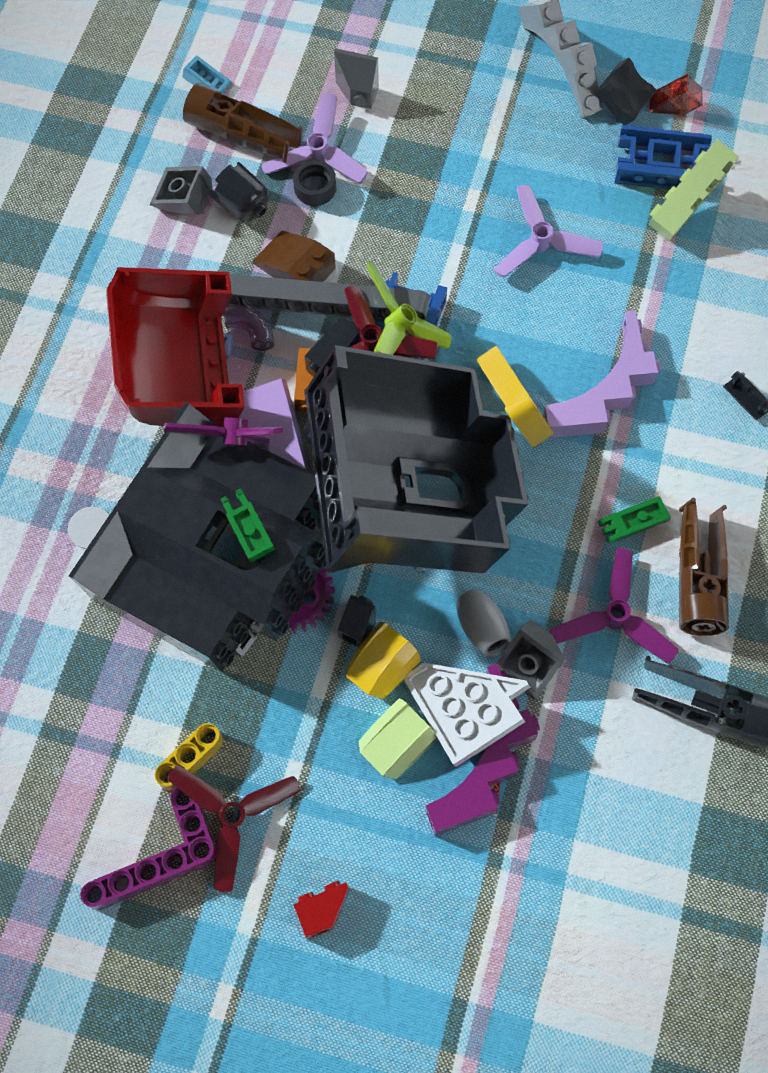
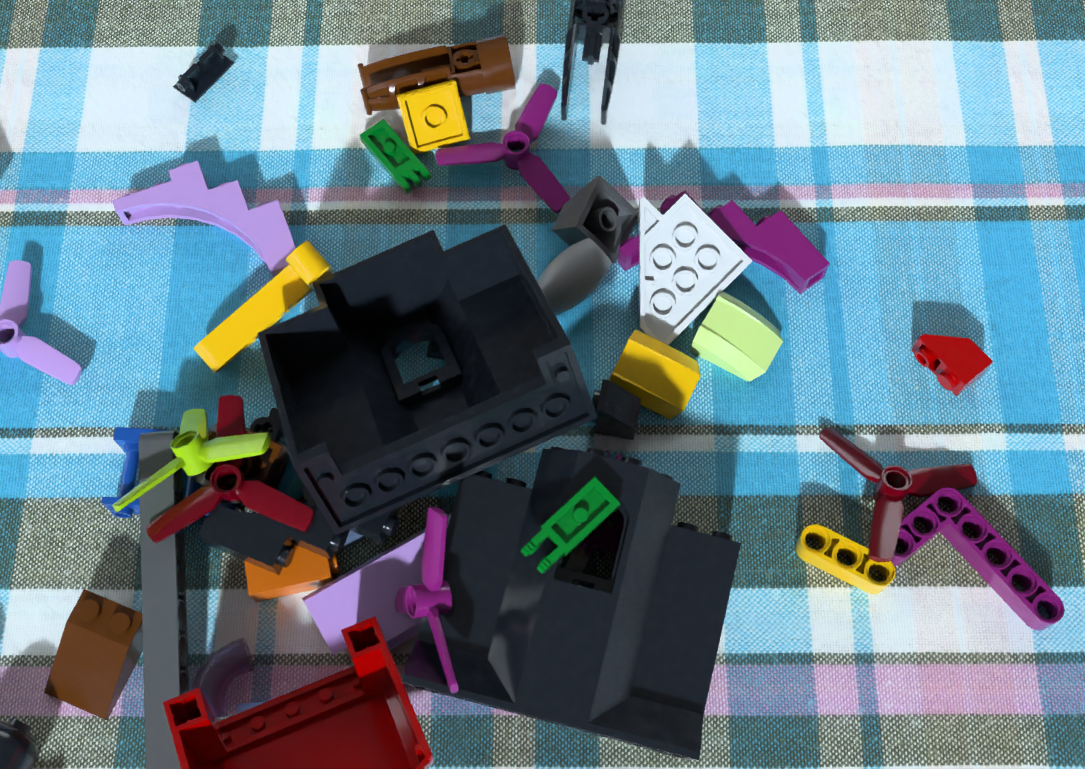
camera: 105 degrees left, 0 degrees up
none -> yellow tile [396,79,470,155]

